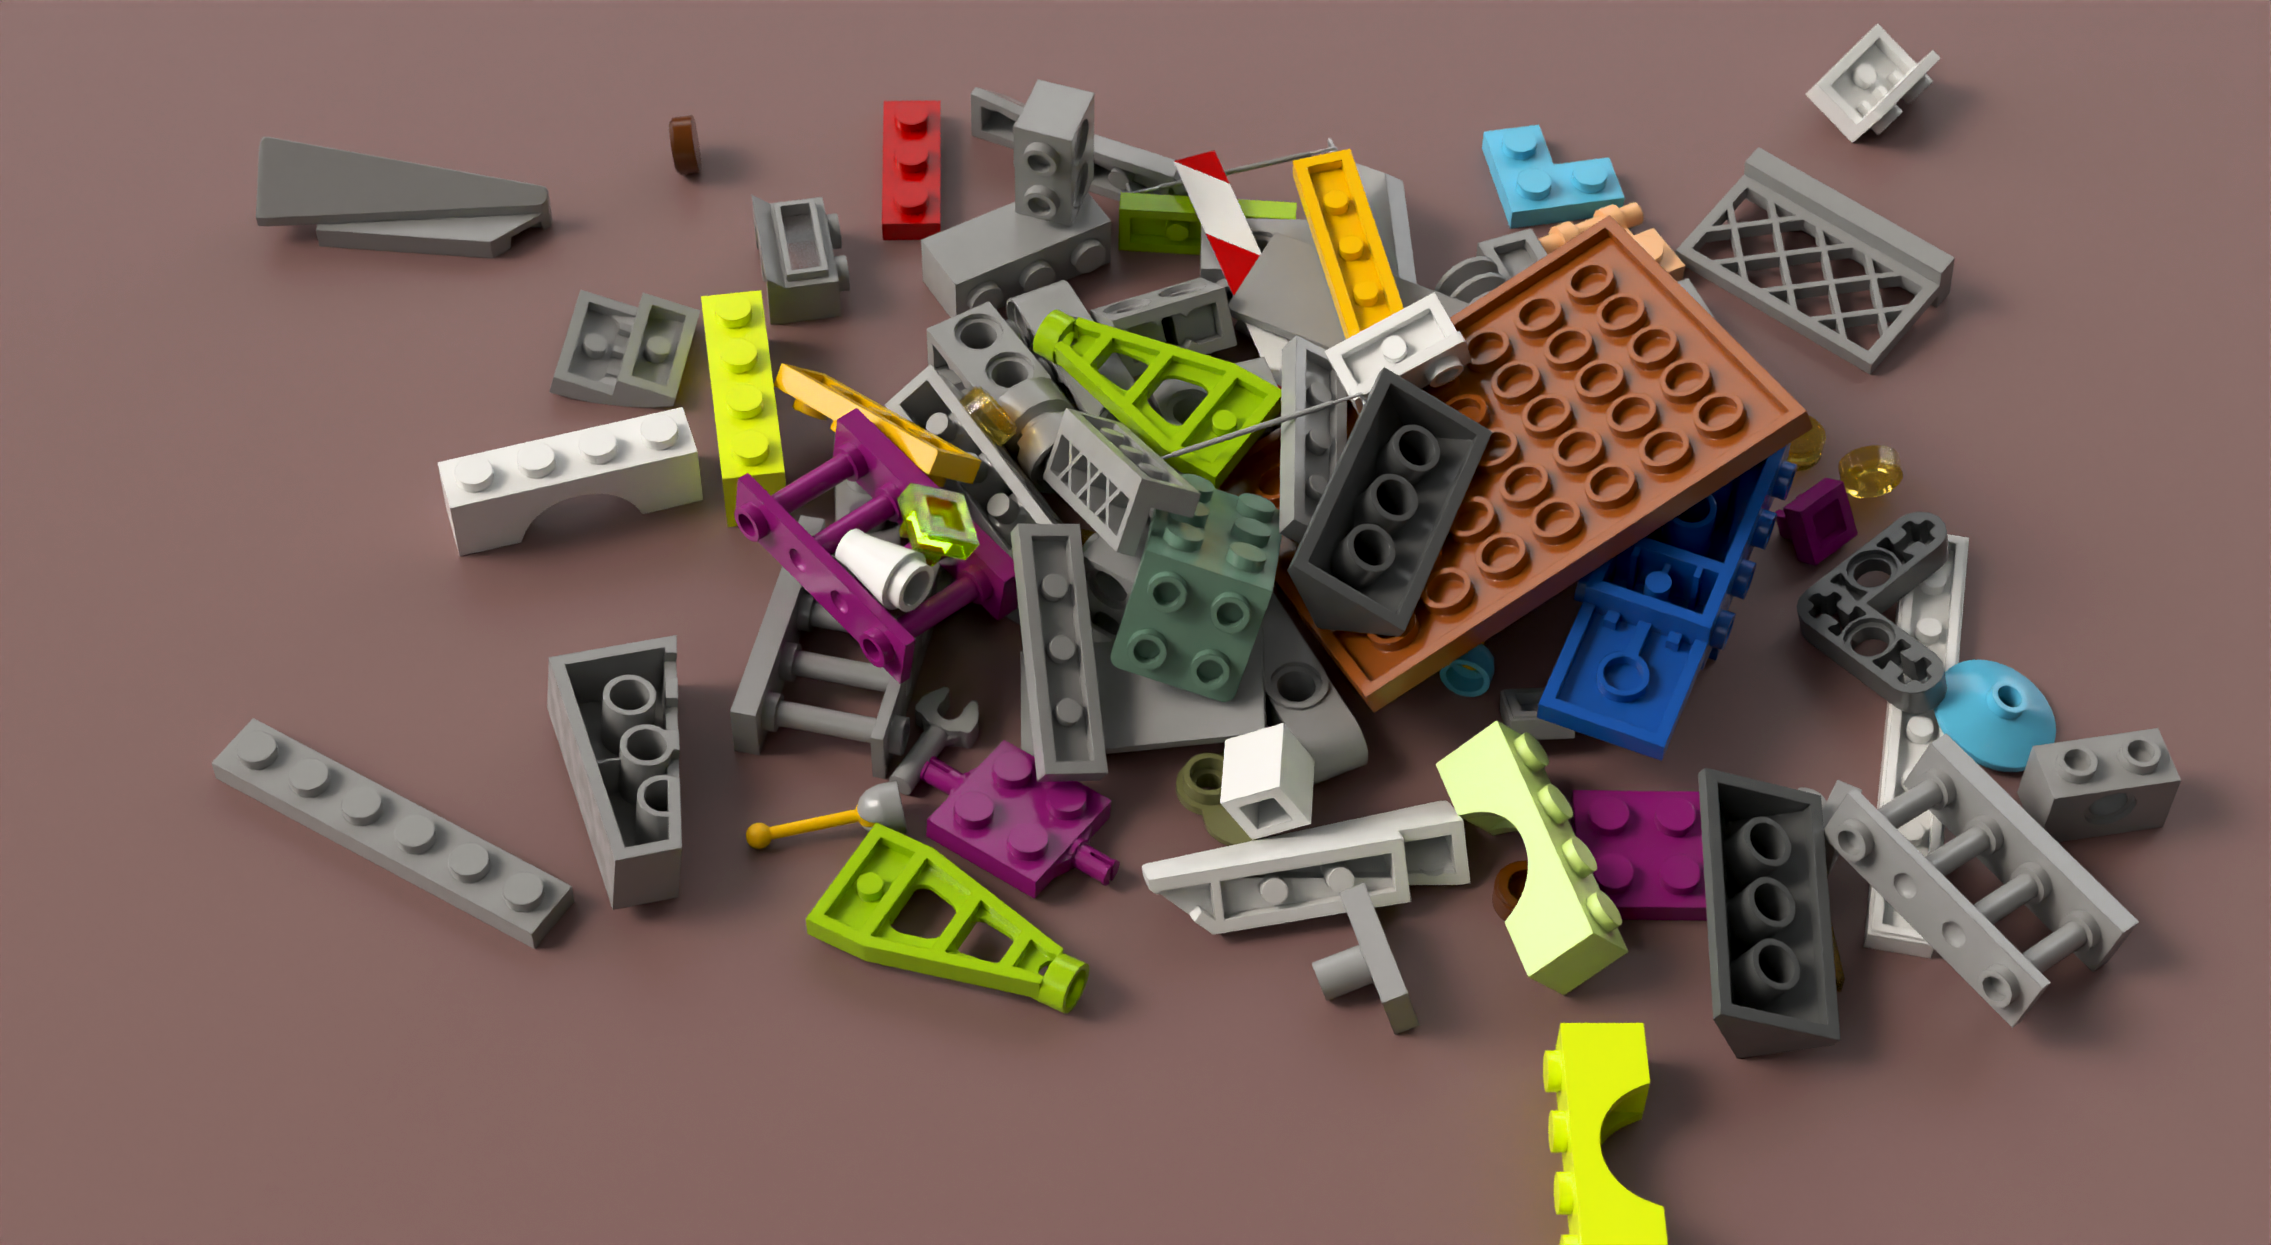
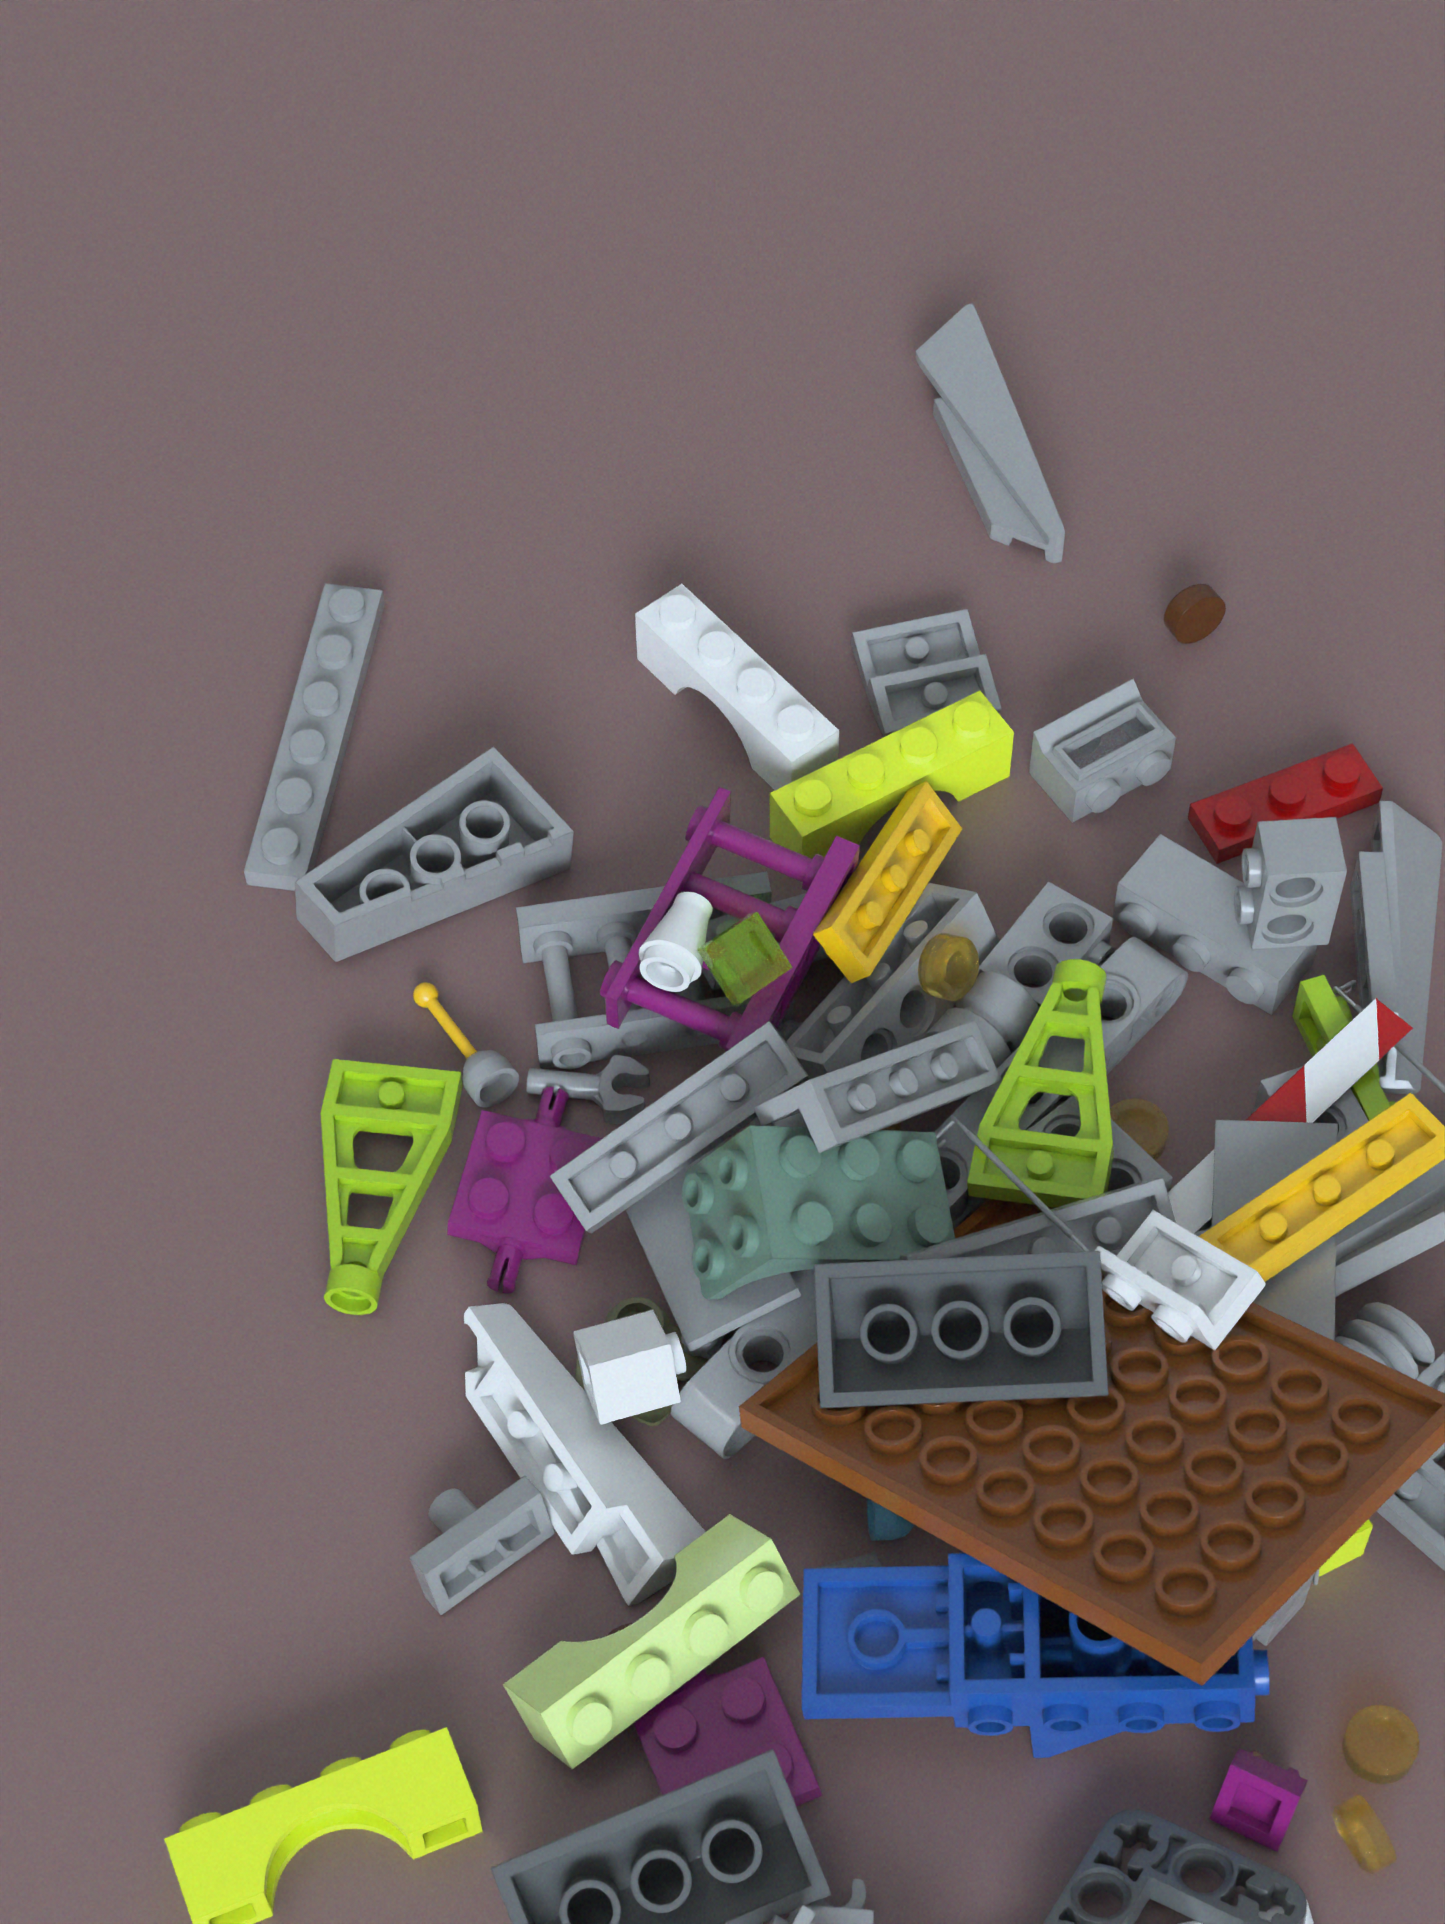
camera: 70 degrees right, 5 degrees up
light grey brick [1090,277,1237,377] -> none

